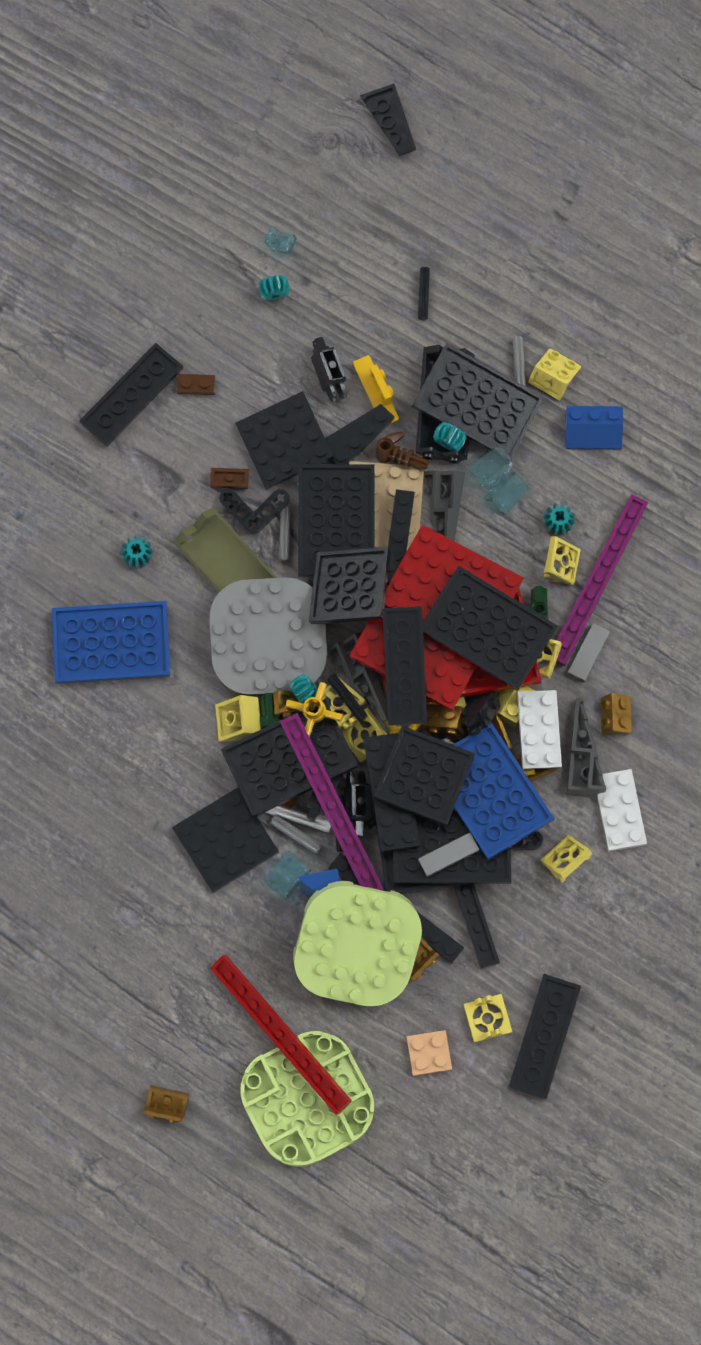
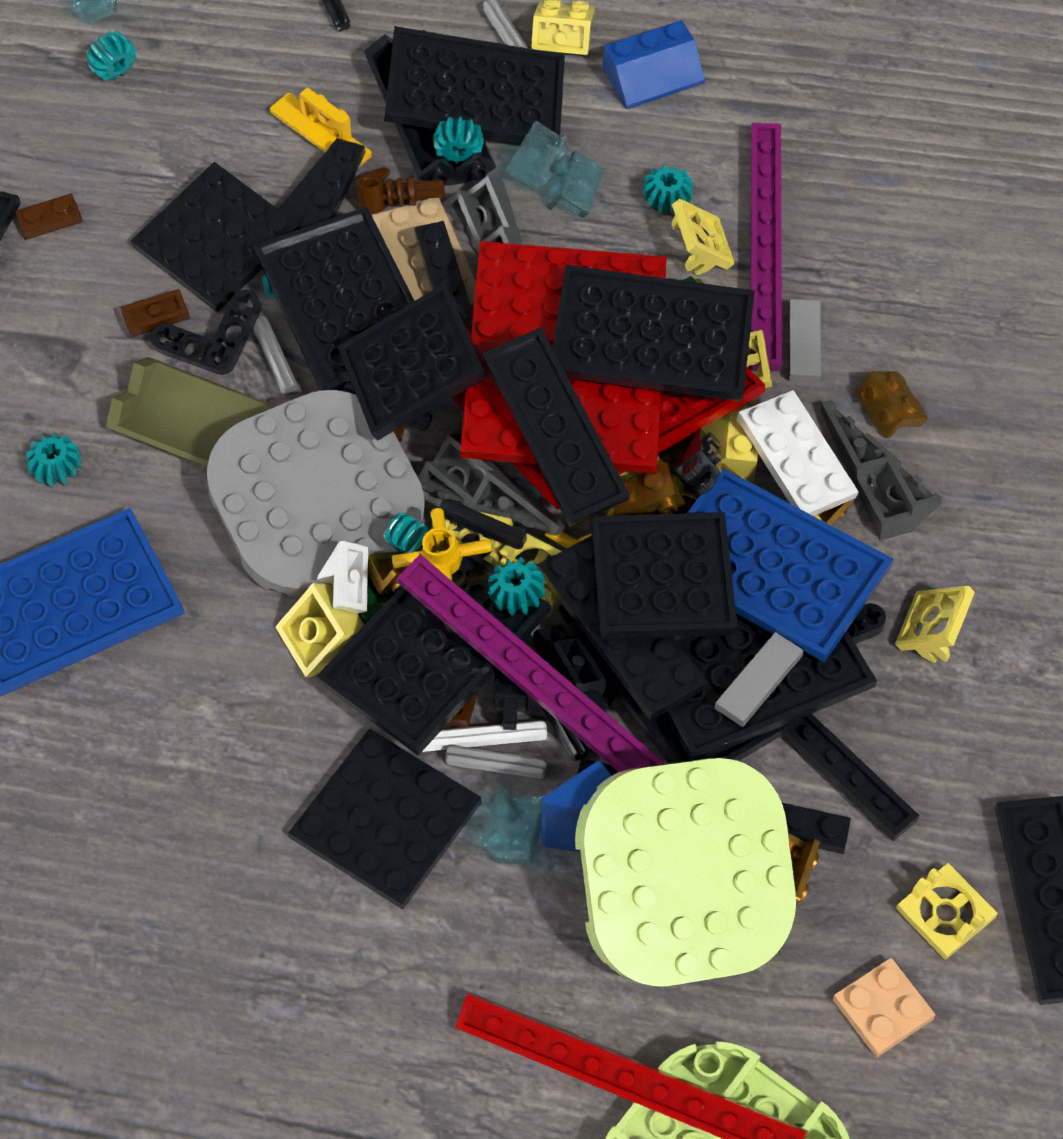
camera: 25 degrees left, 15 degrees down
black hinge [311,337,347,402] -> none
white plate [597,769,647,852] -> none
none -> white slope [317,541,368,614]
none -> teal gear [488,557,545,616]

